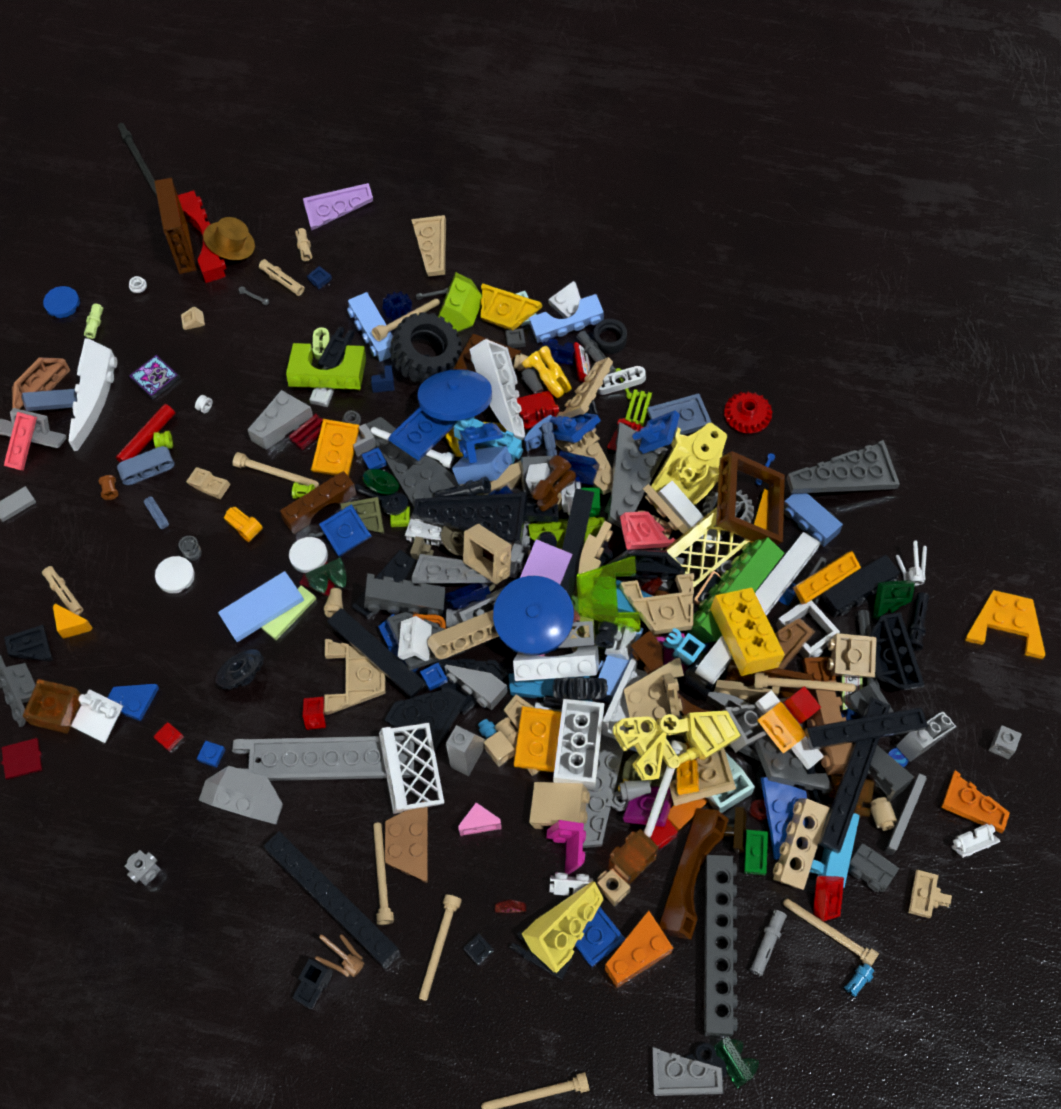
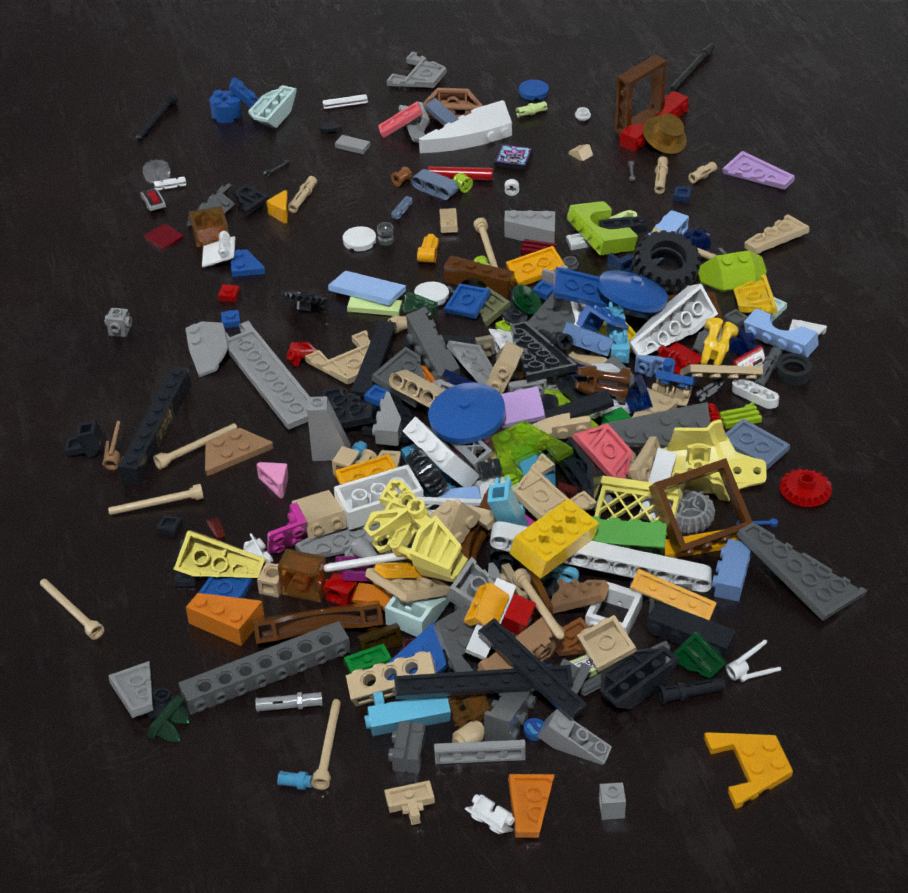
camera: 60 degrees right, 20 degrees down
white fence [379,723,444,814] -> none
white panel [398,616,432,661] -> none
sand blue axle [542,422,557,456] -> none
blue plate [632,410,680,454] -> none
red slope [814,876,844,921] -> none

